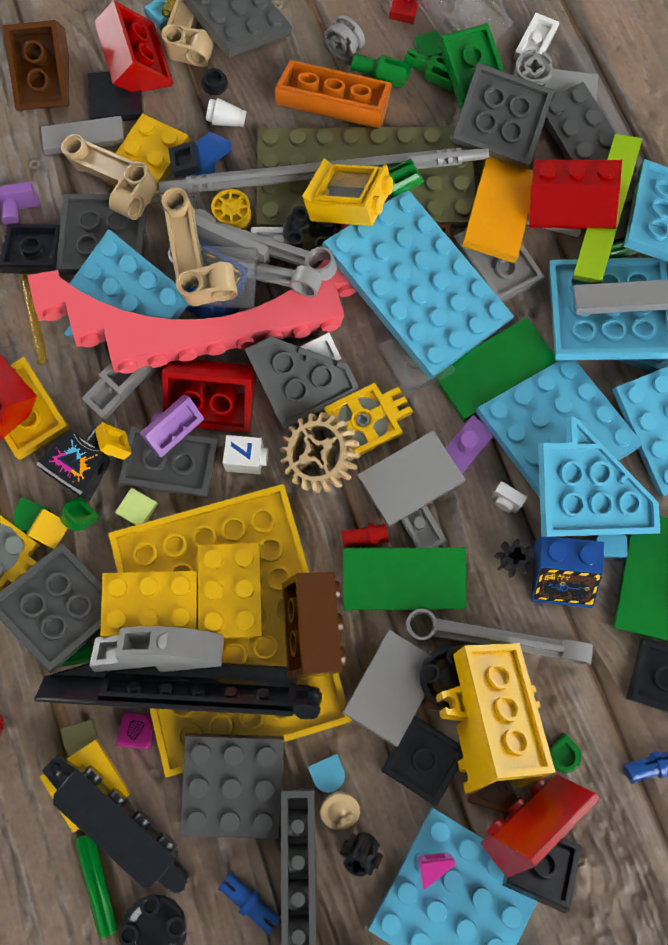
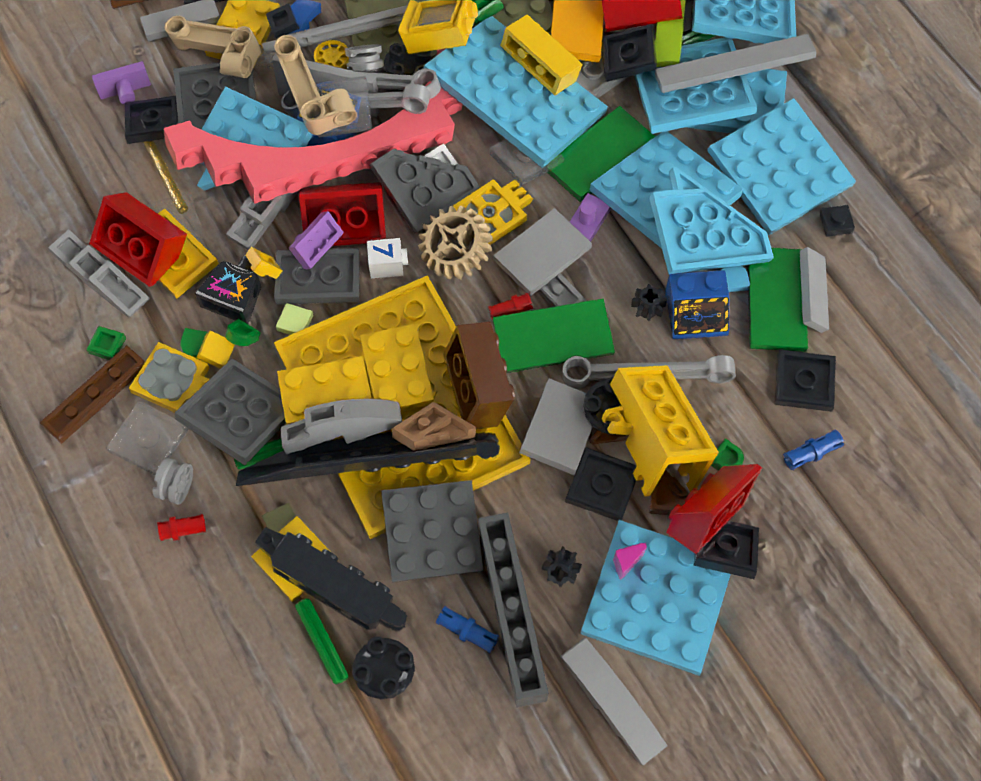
camera: 10 degrees left, 10 degrees down
dark pink slope [116,713,154,749] -> none
medium azure tile [308,754,345,793] -> none
tan hat [320,791,360,830] -> none
white plate [490,481,527,513] -> none
none -> light grey wheel [345,44,384,71]
none -> medium nougat wing [392,402,476,451]
none -> yellow brick [500,14,583,95]
none -> black tile [602,24,657,82]

